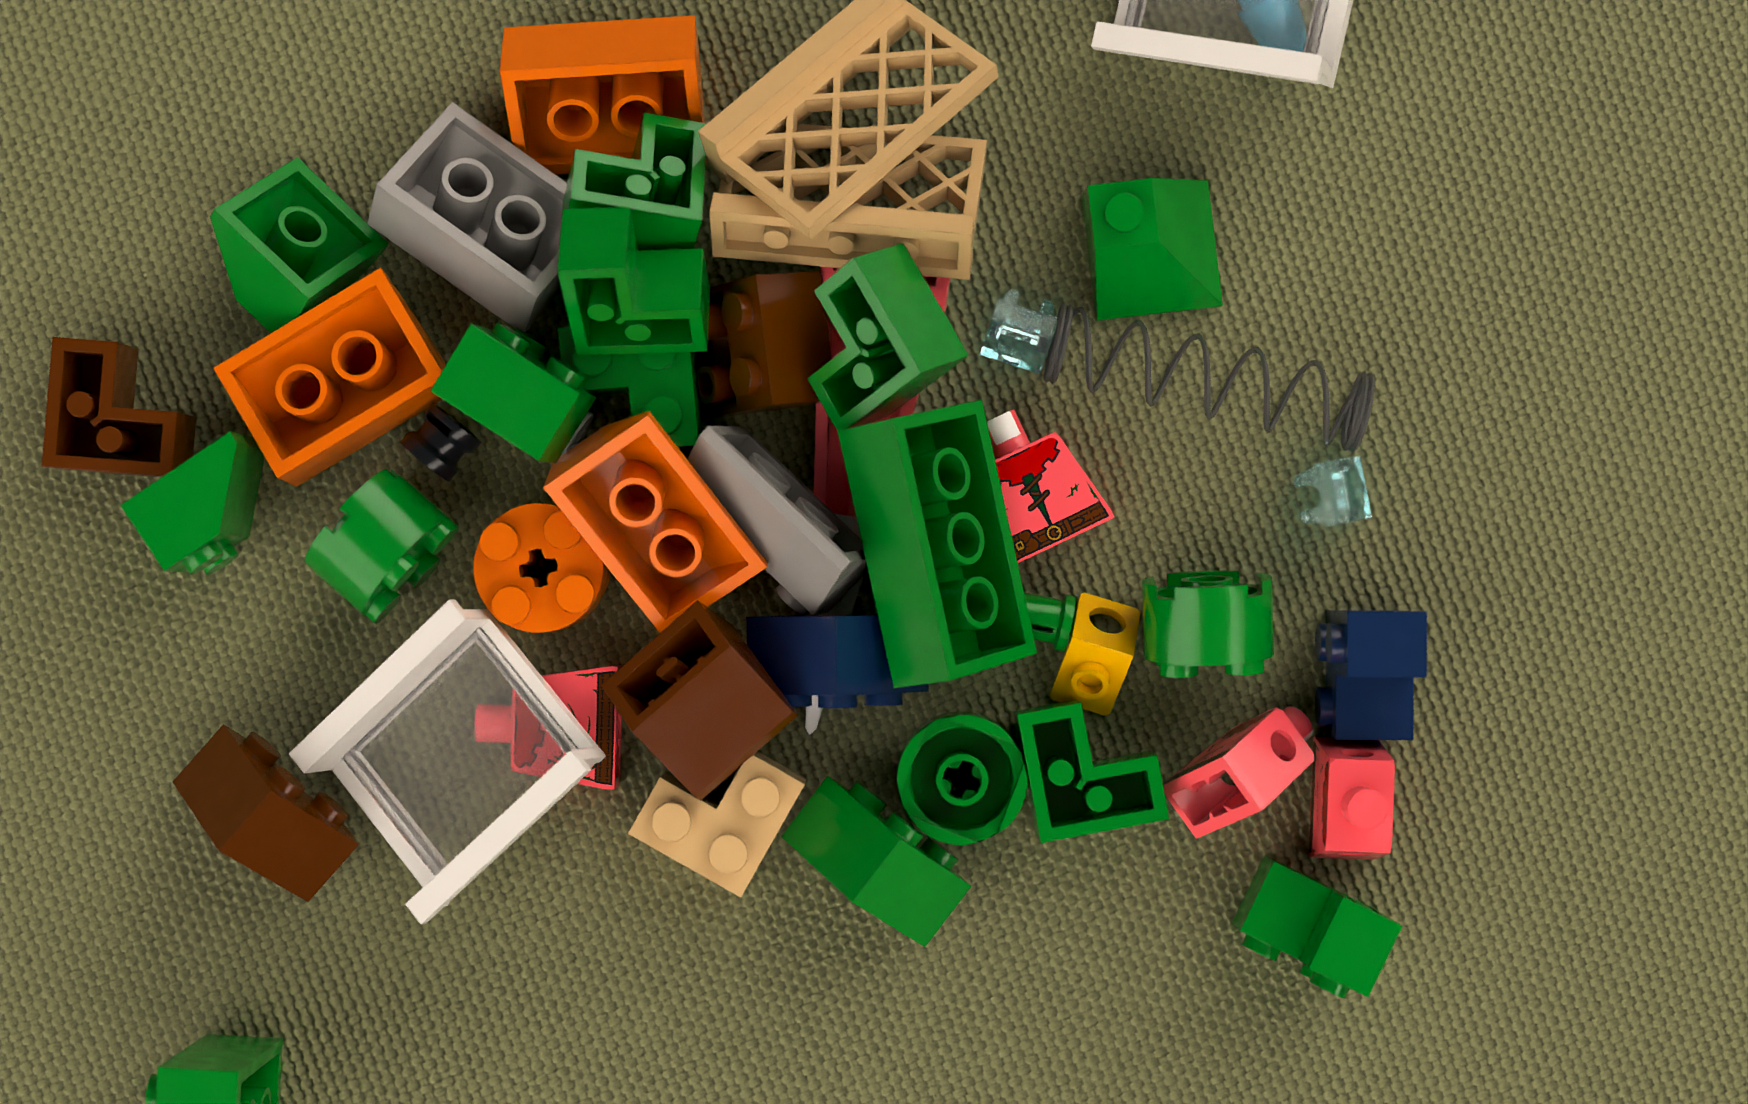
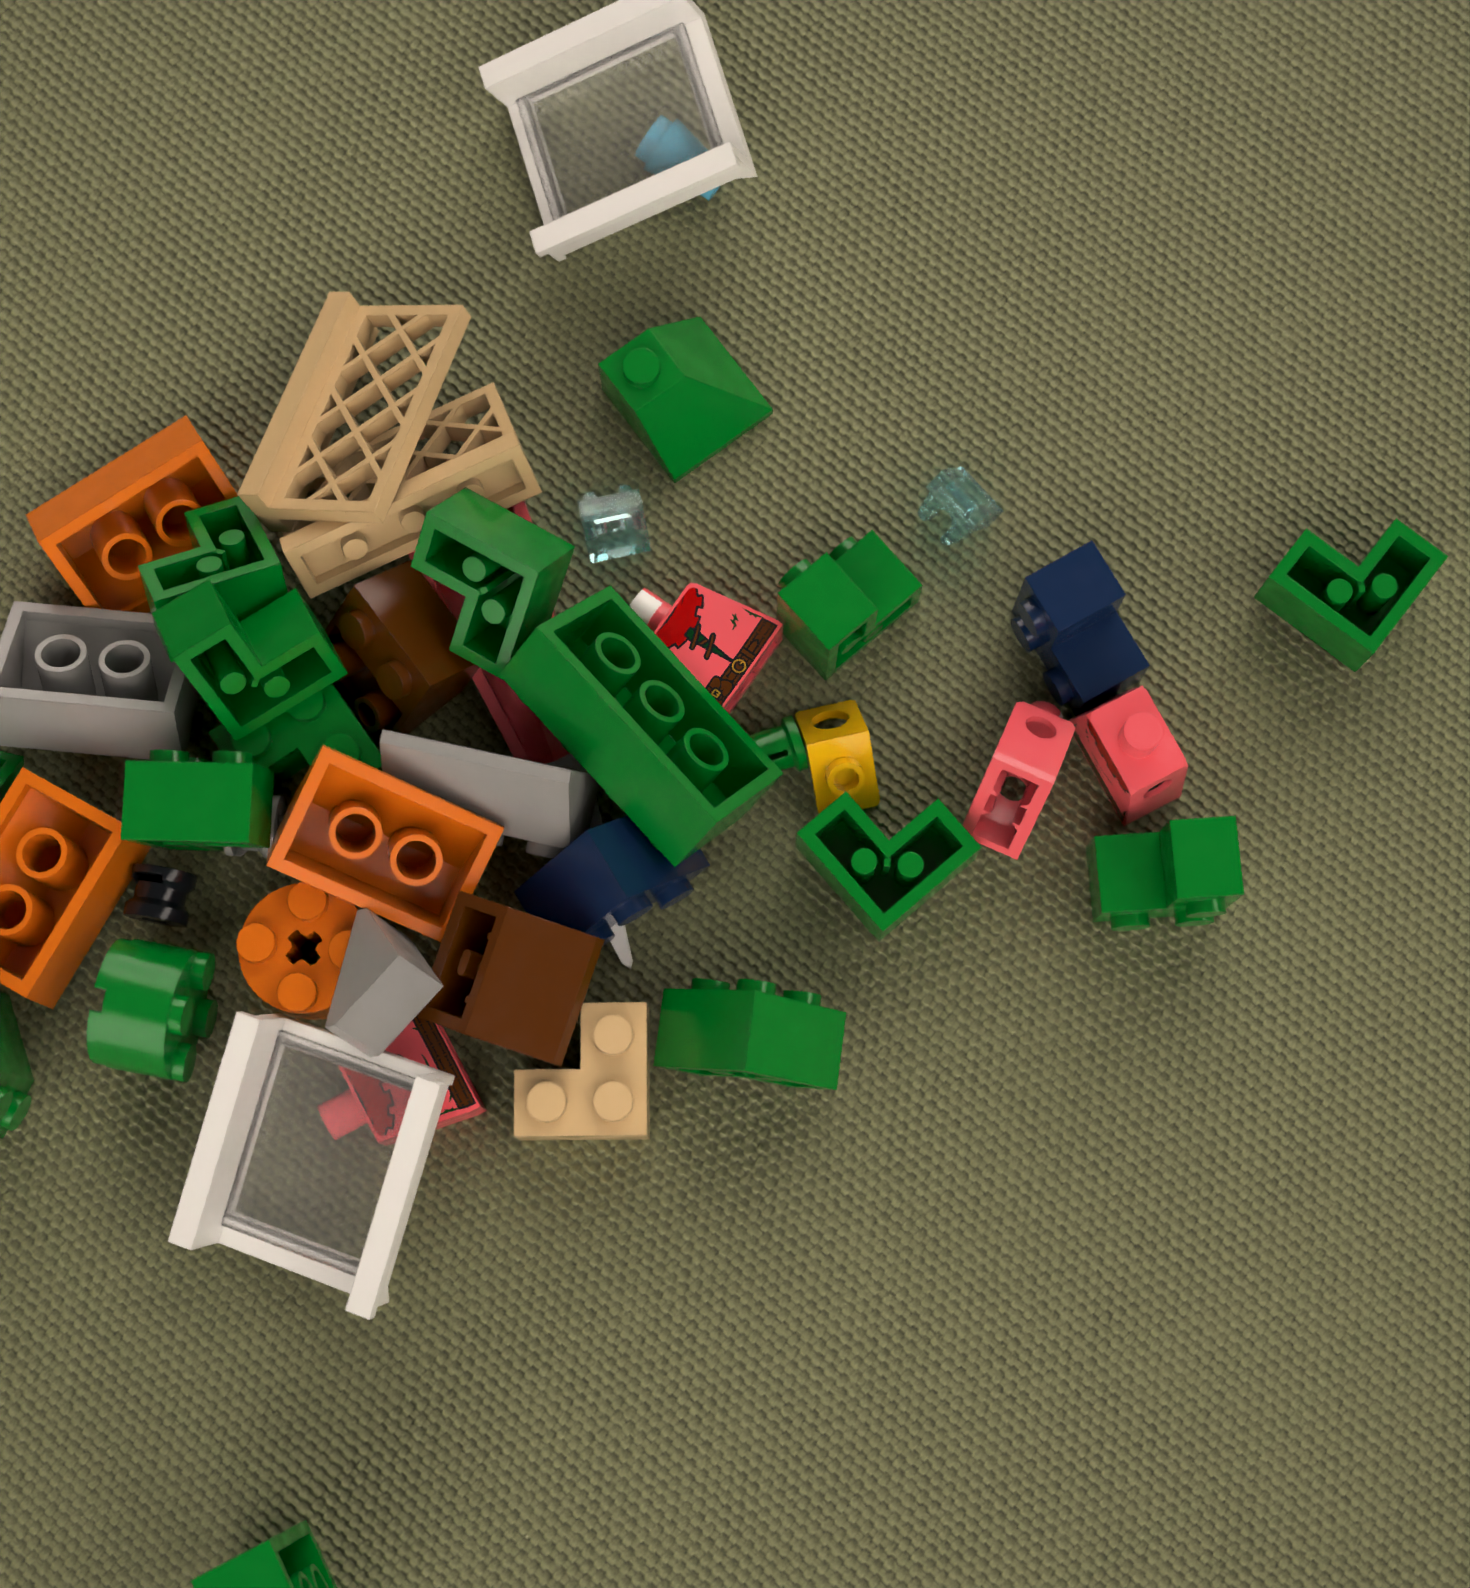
camera: 25 degrees left, 10 degrees down
reddish brown brick [173,724,359,902] -> none
green brick [896,711,1028,845] -> none
dark grey piece [1043,303,1375,453] -> none
green brick [1142,570,1274,678] -> none
none -> light grey slope [325,908,443,1057]
none -> green brick [776,530,923,681]
none -> green brick [1254,518,1448,672]

